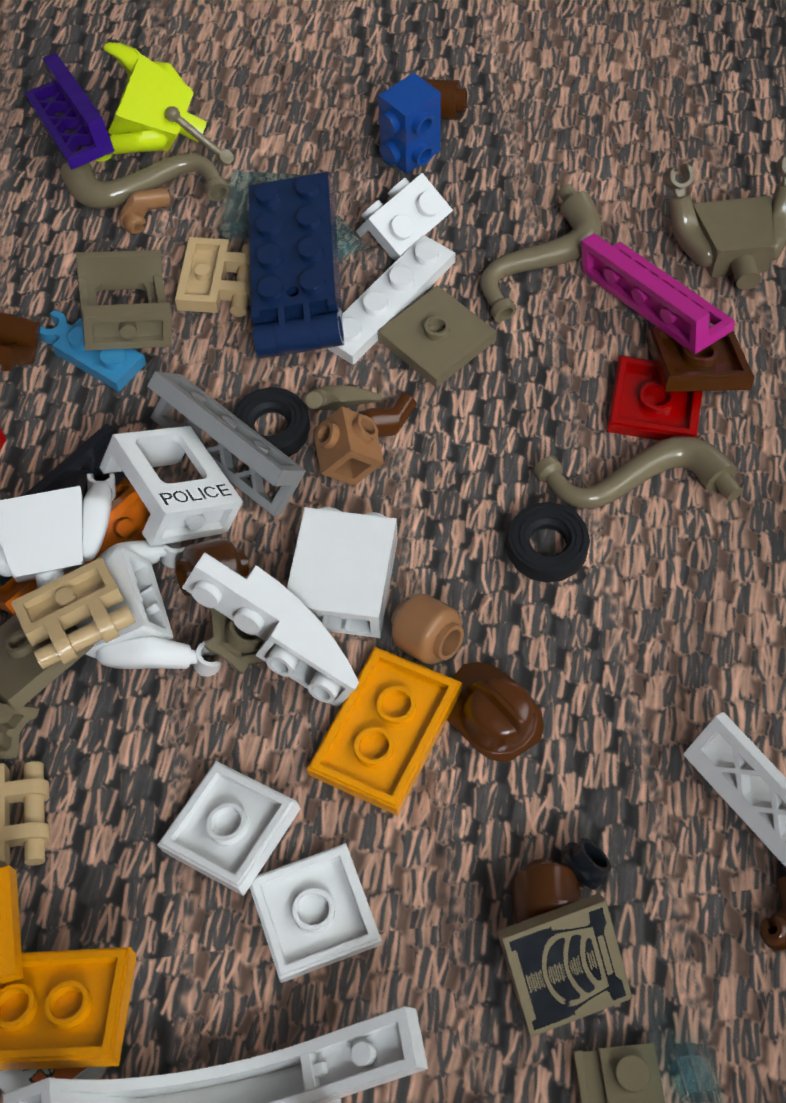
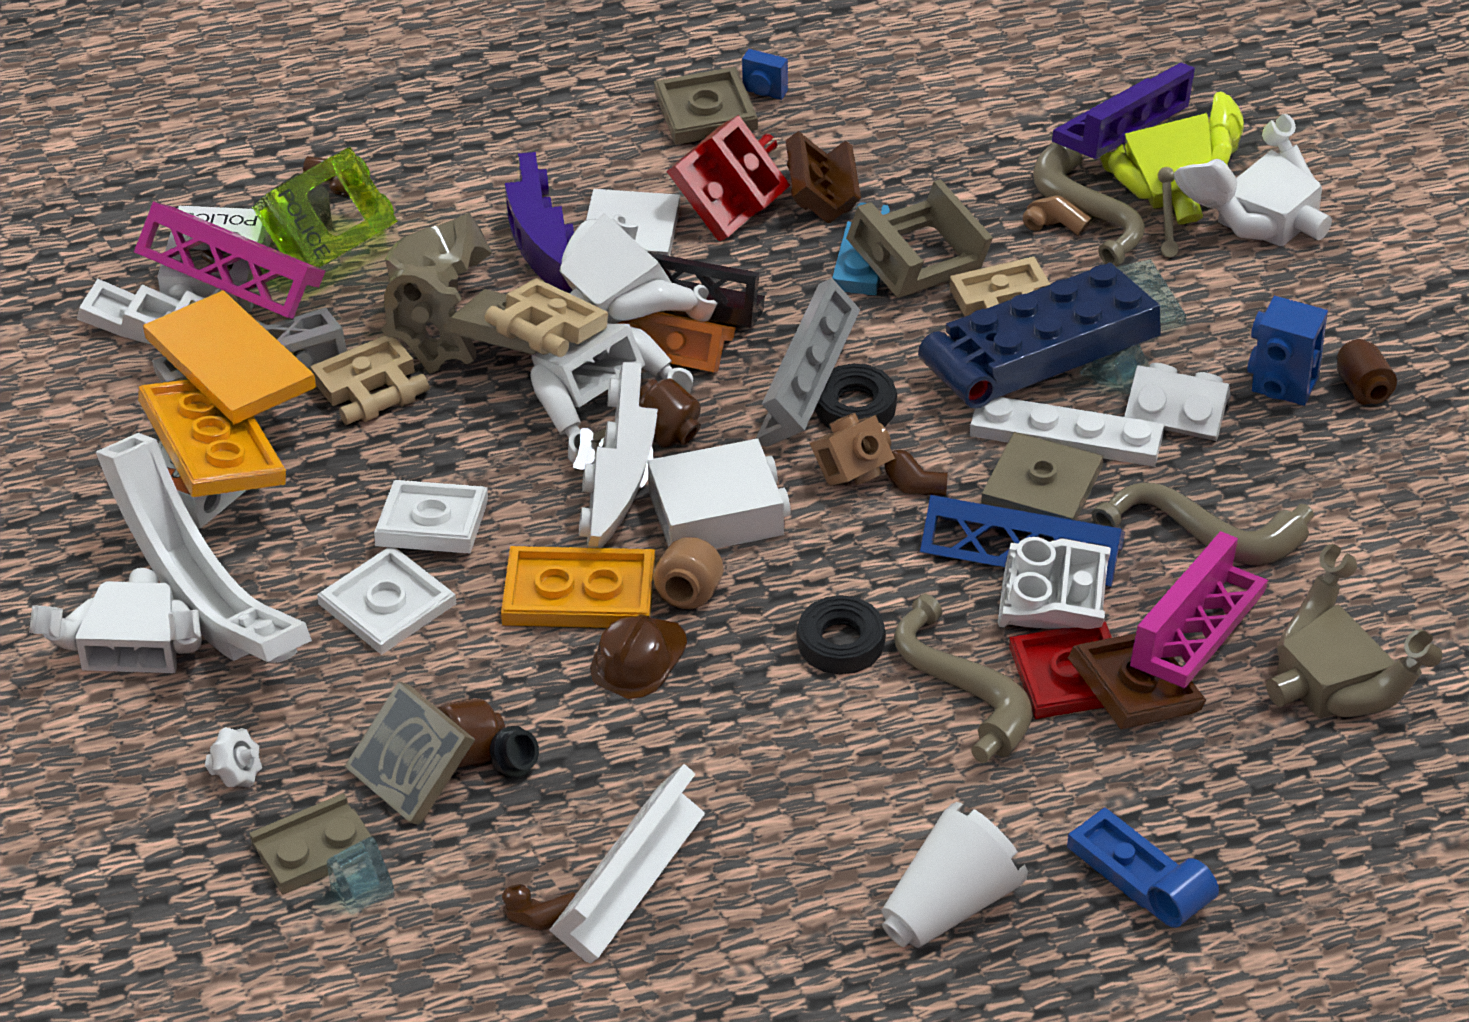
camera: 65 degrees right, 15 degrees down
white window [100,426,243,547] -> none
dark tan bar [302,385,382,410] -> none
none -> blue fence [920,495,1125,587]
none -> white slope [998,537,1111,629]
none -> white torso [1174,114,1332,246]

